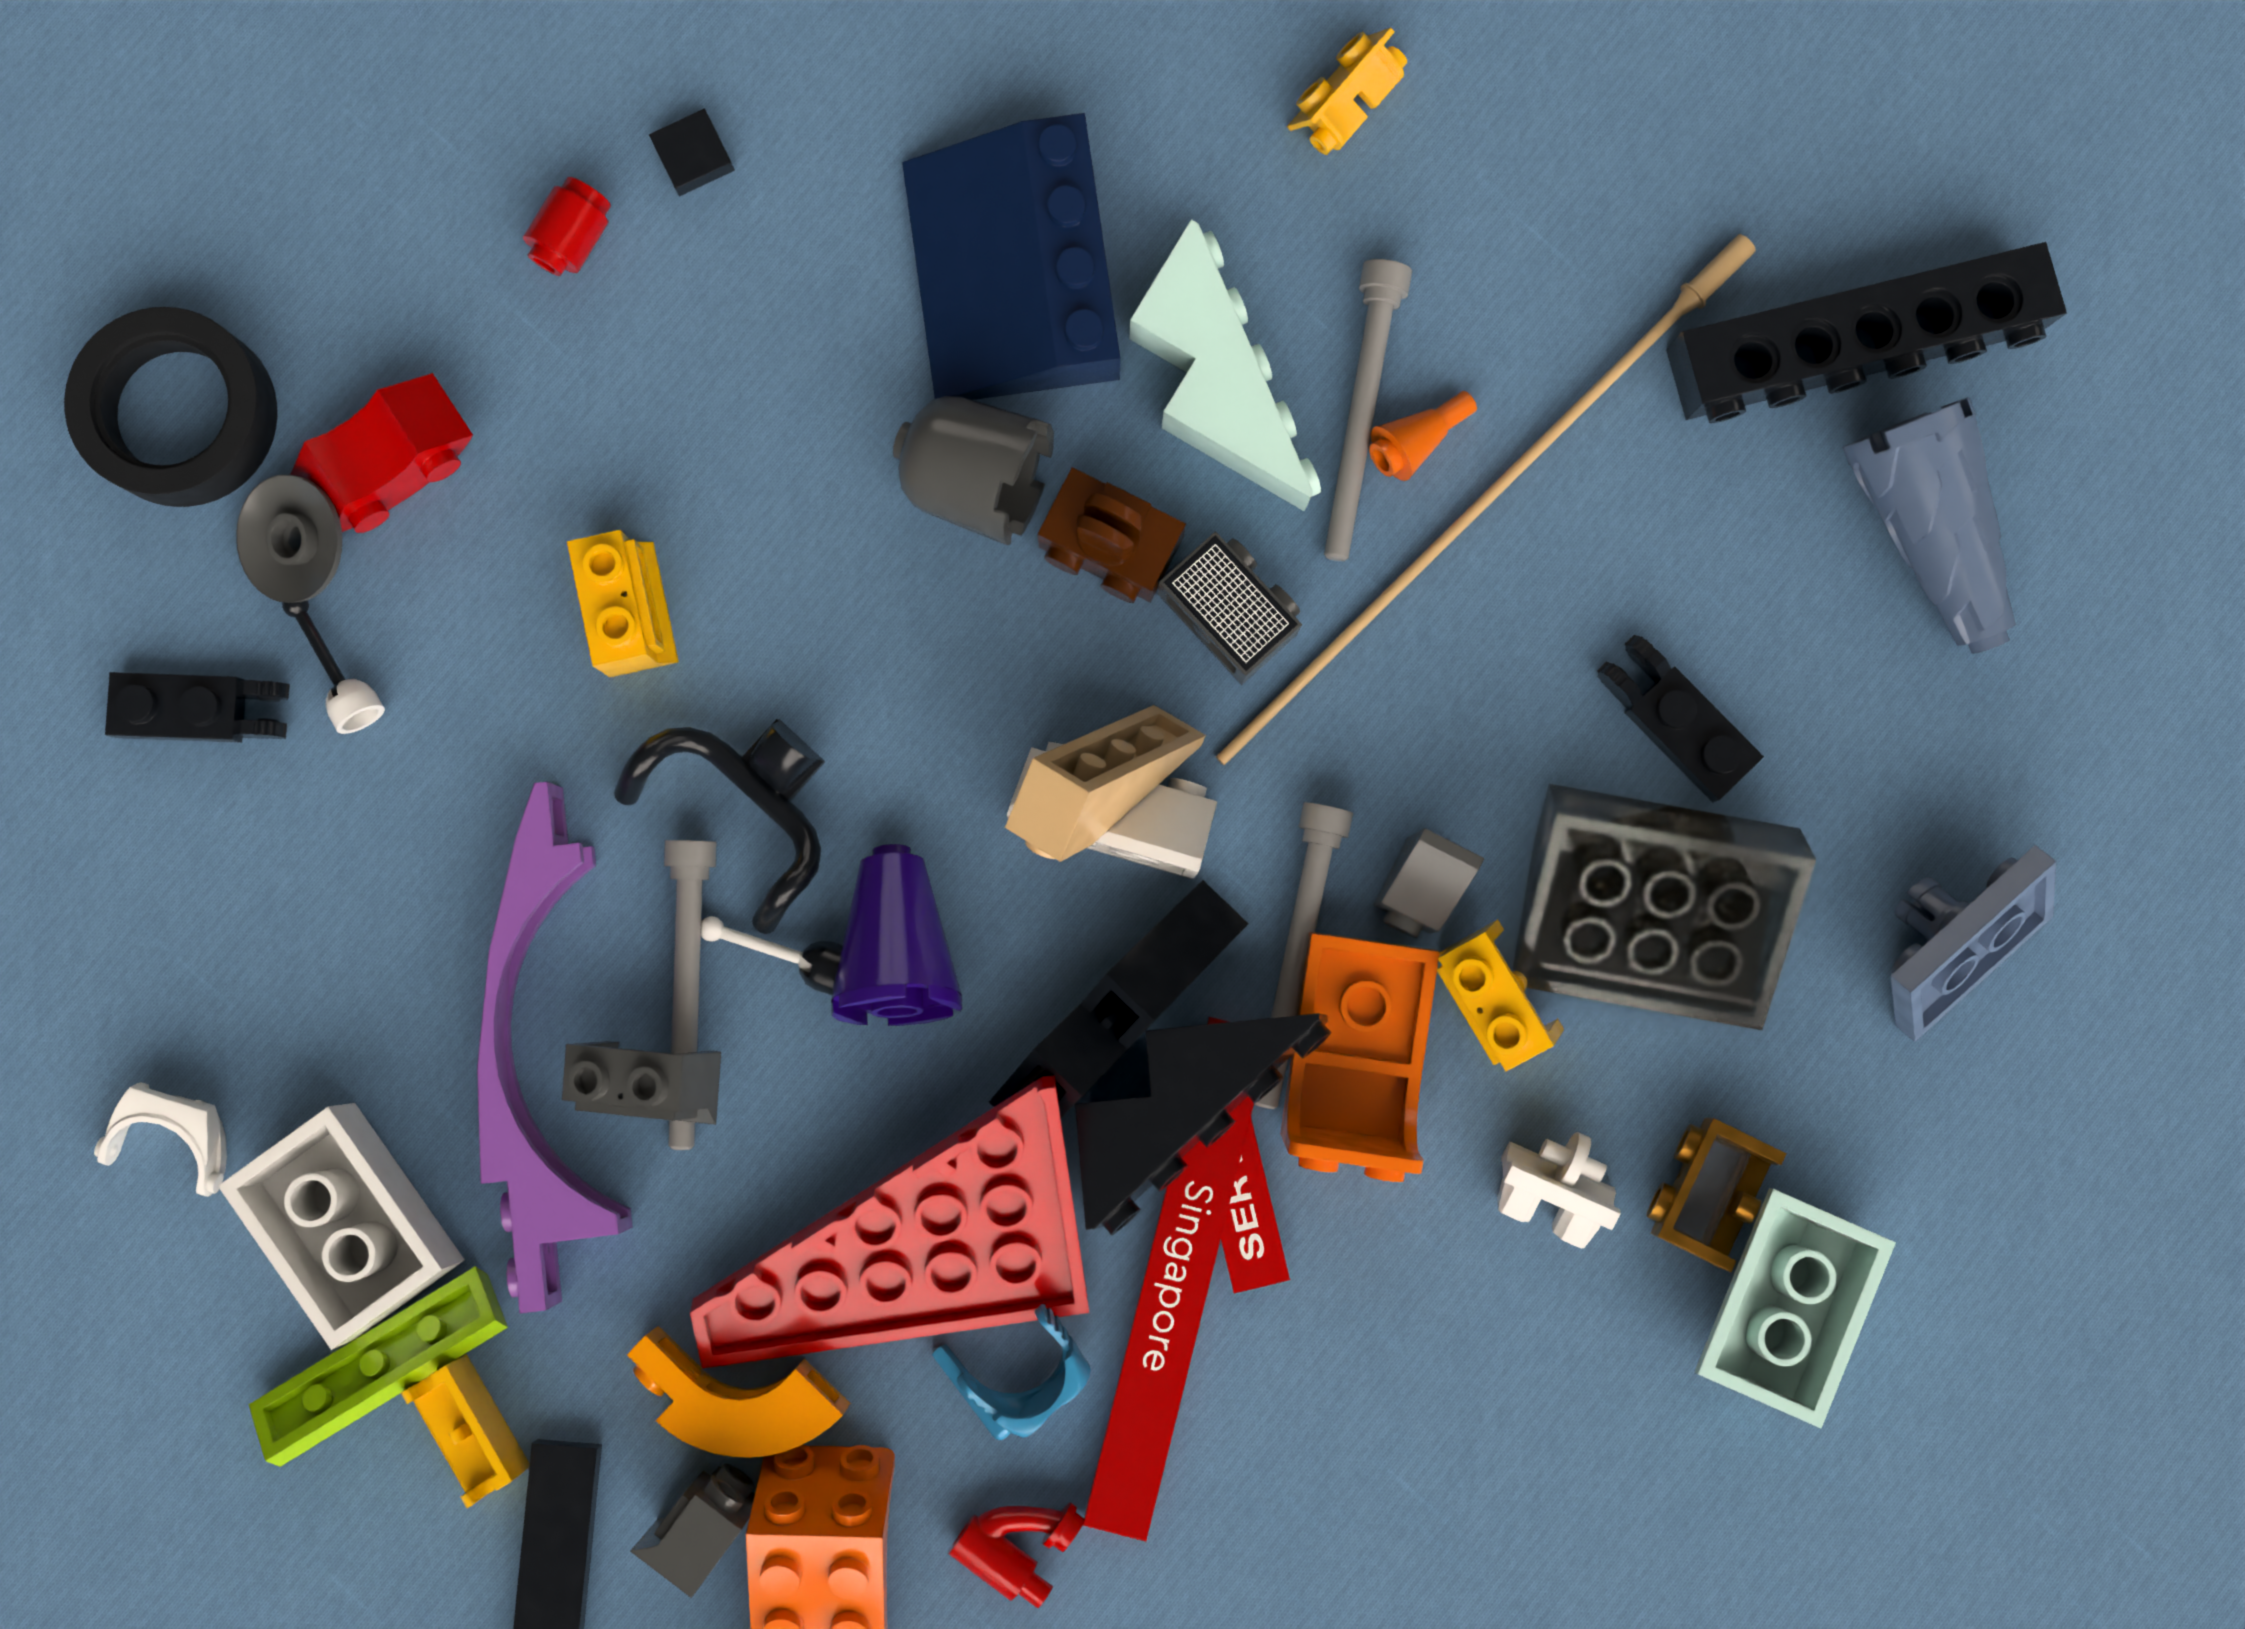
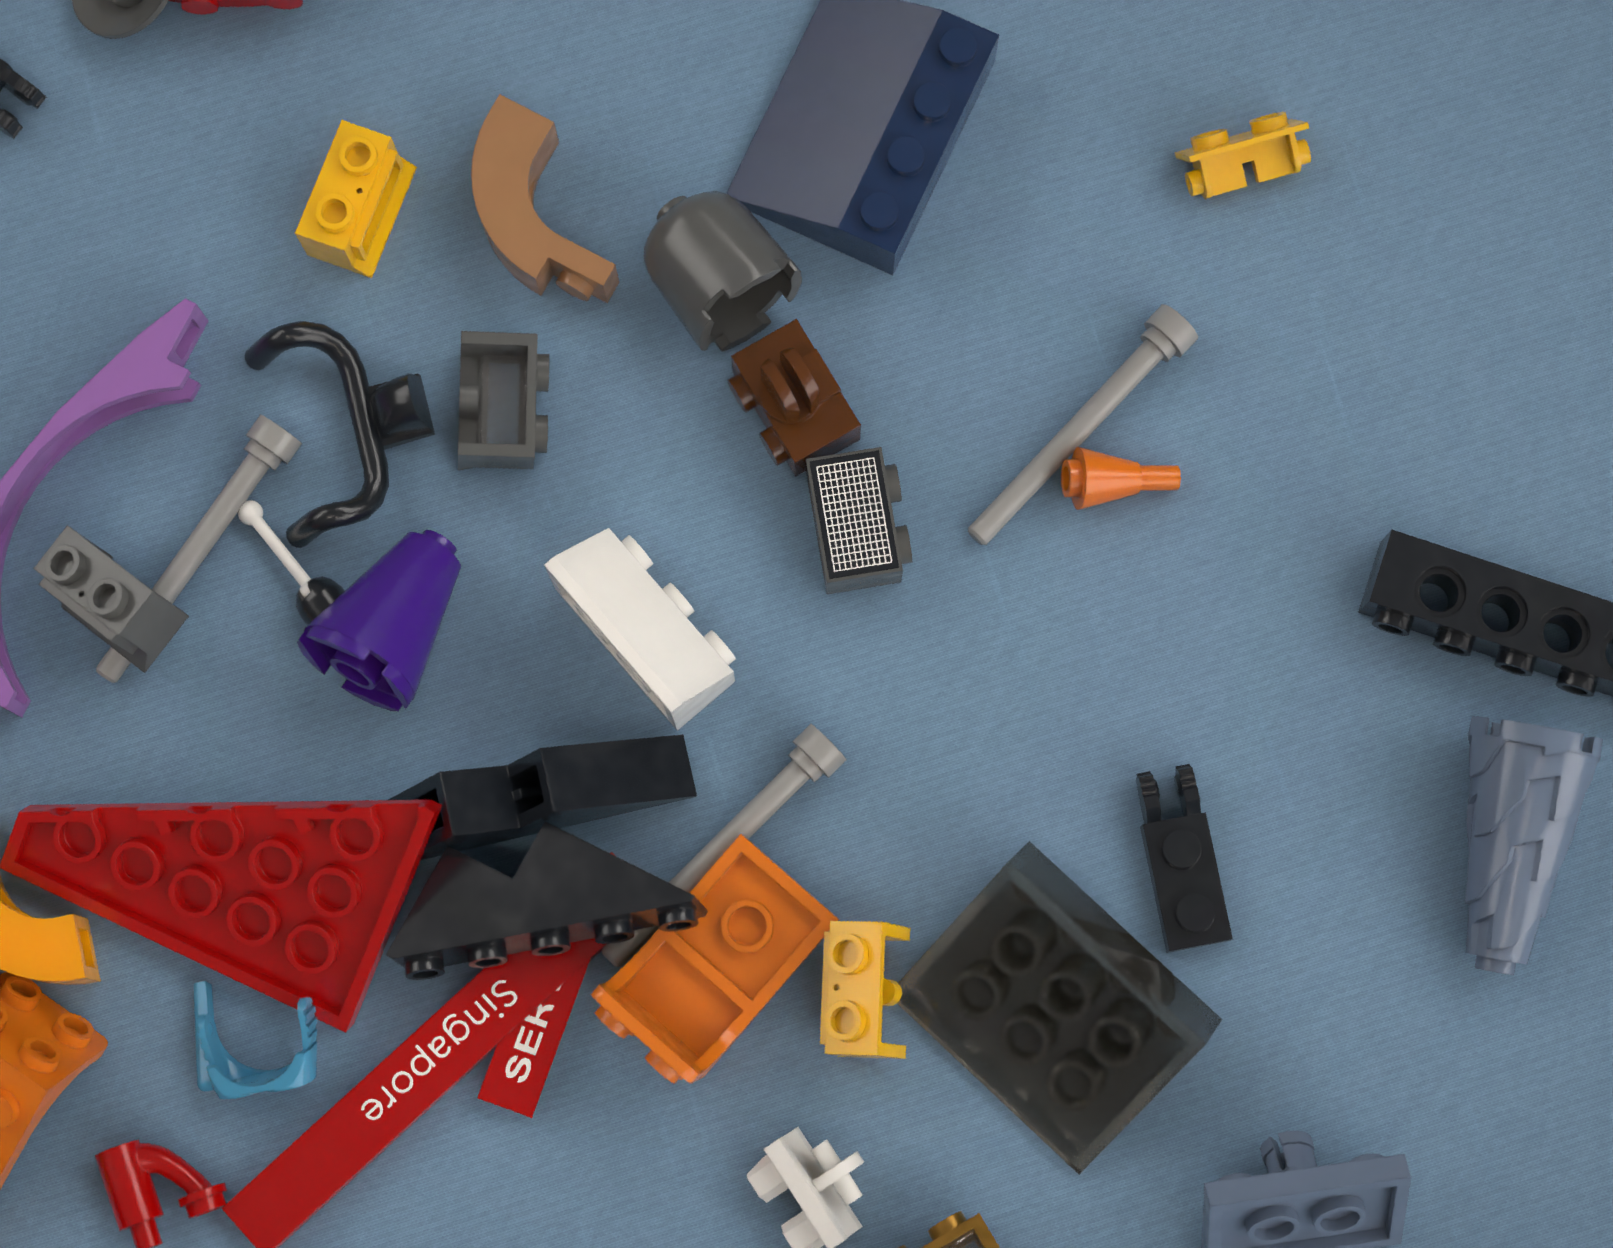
camera: 40 degrees right, 5 degrees down
white hinge [282,600,385,734] -> none
tan slope [1005,705,1206,862] -> none
light aqua slope [1129,219,1321,511] -> none
tan piece [1216,234,1756,765] -> none
dark grey slope [1373,828,1484,938] -> none
none -> dark grey window [458,331,549,471]
none -> medium nougat arch [471,94,619,303]

